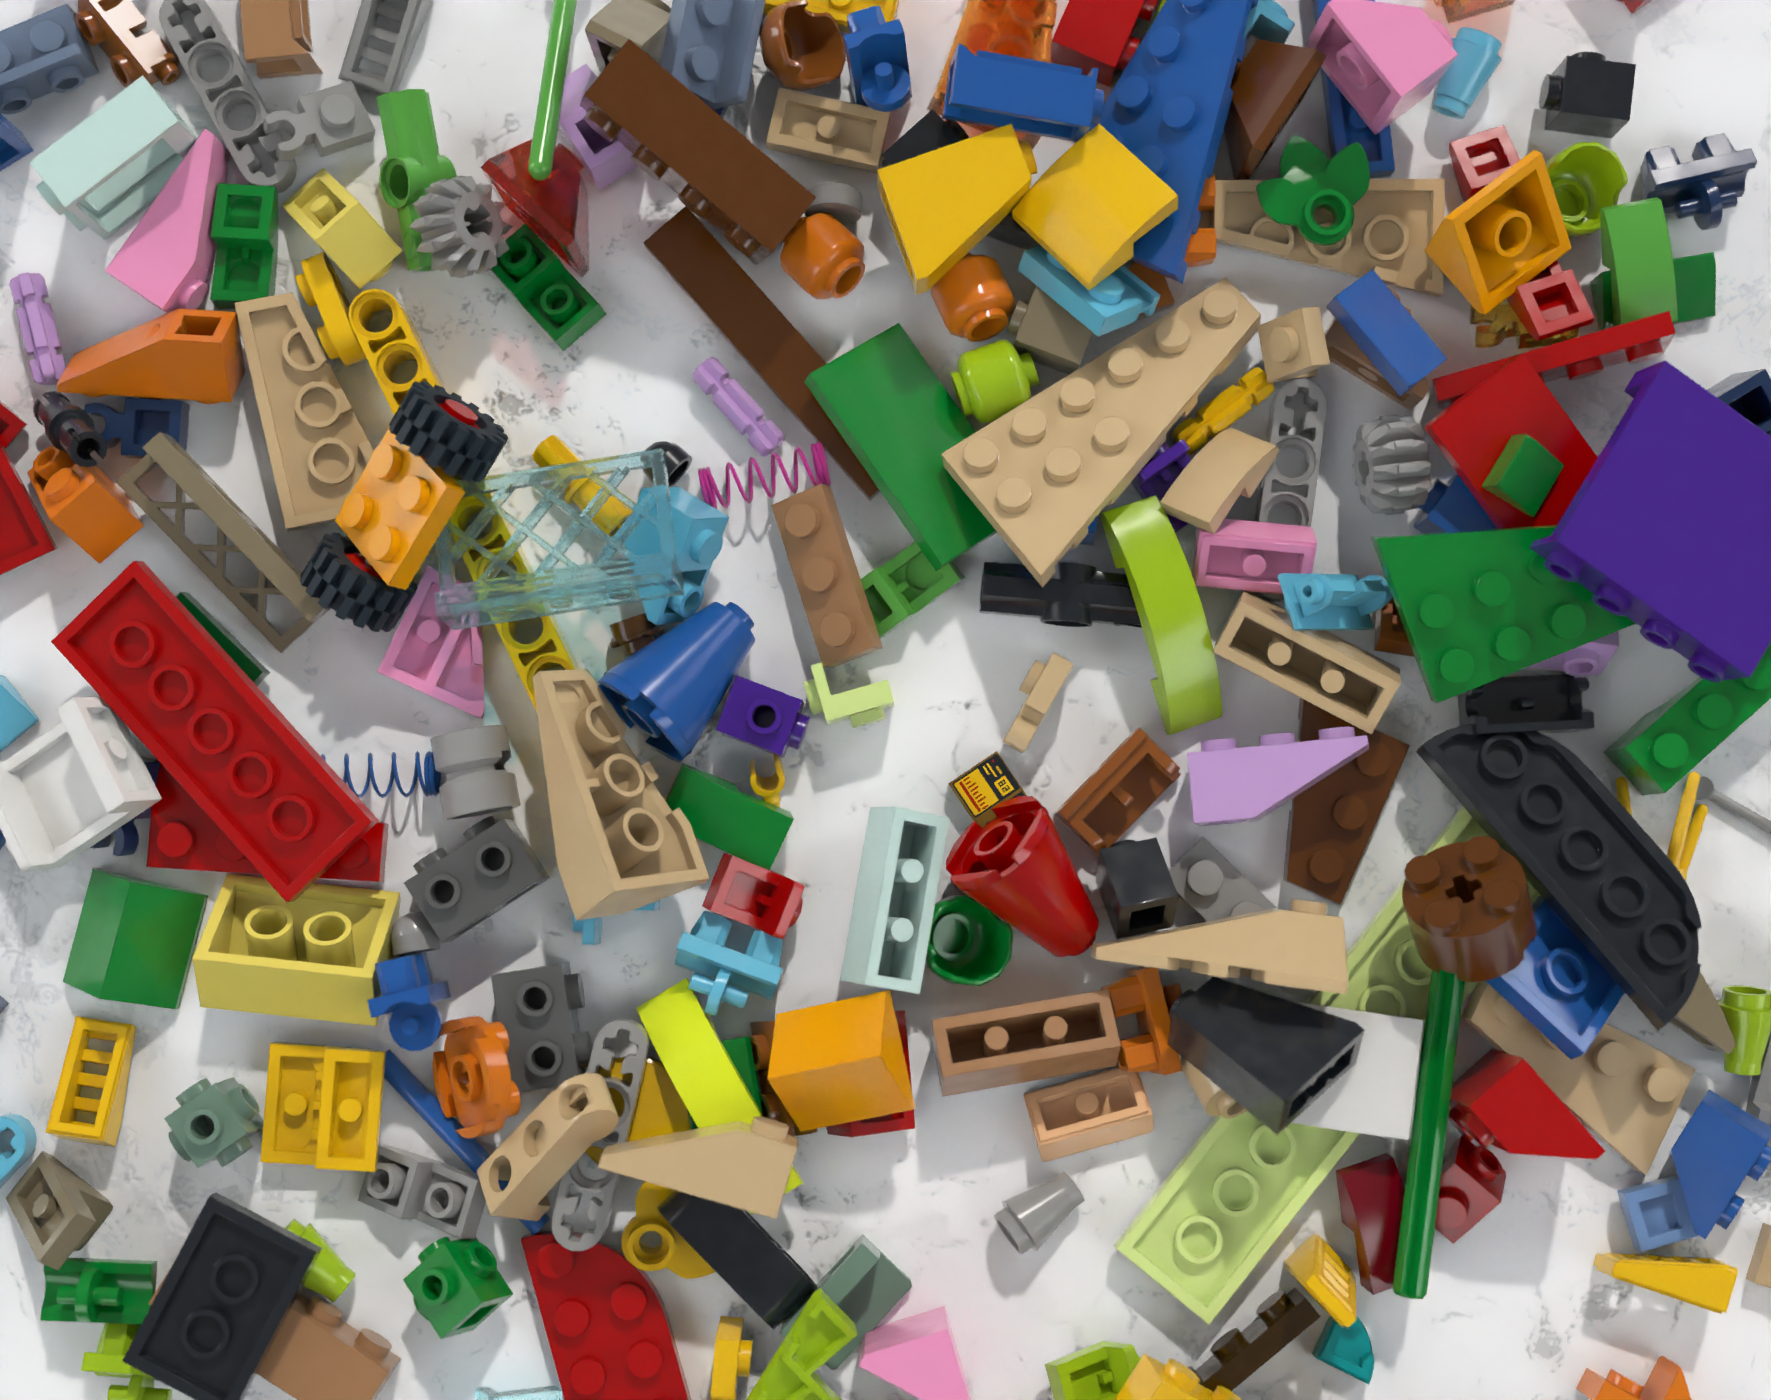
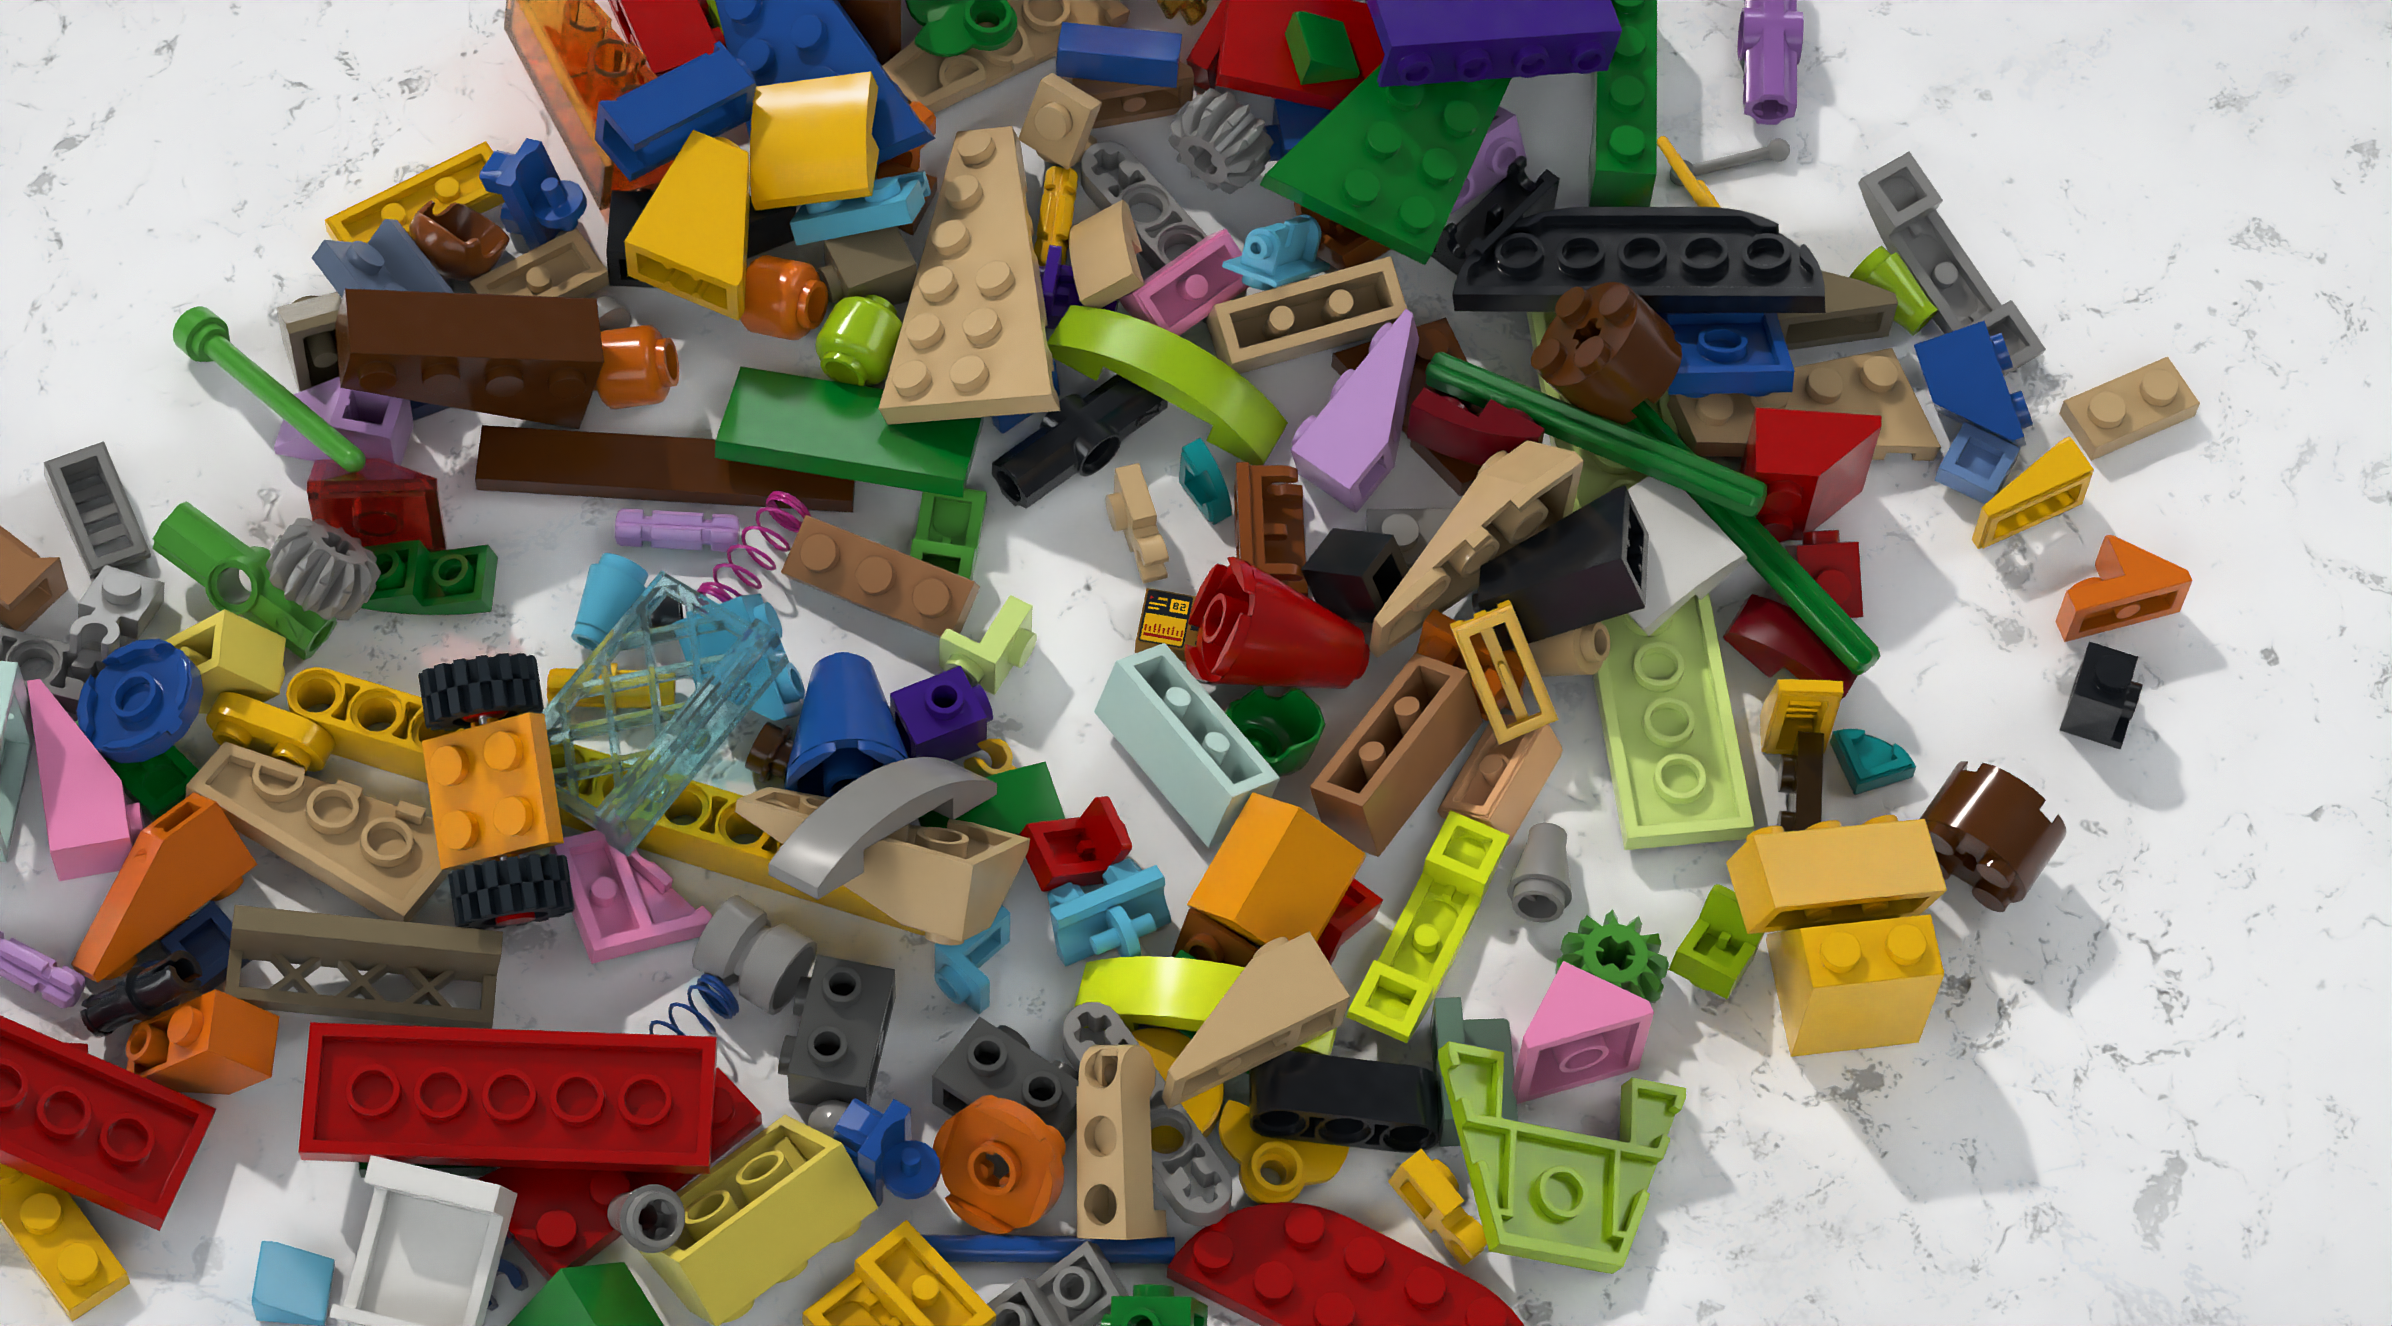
camera: 50 degrees left, 25 degrees down
none -> blue tile [76,639,204,763]
none -> medium azure cone [571,553,649,653]
none -> light grey cone [607,1184,685,1253]
none -> light grey slope [768,757,997,900]
none -> teal tile [1179,438,1232,525]
none -> neon yellow slope [1346,810,1510,1043]
none -> dark red slope [1407,387,1545,465]
none -> green axle [1425,352,1767,517]
none -> yellow tile [1449,600,1559,745]
none -> bright green gear [1555,909,1669,1003]

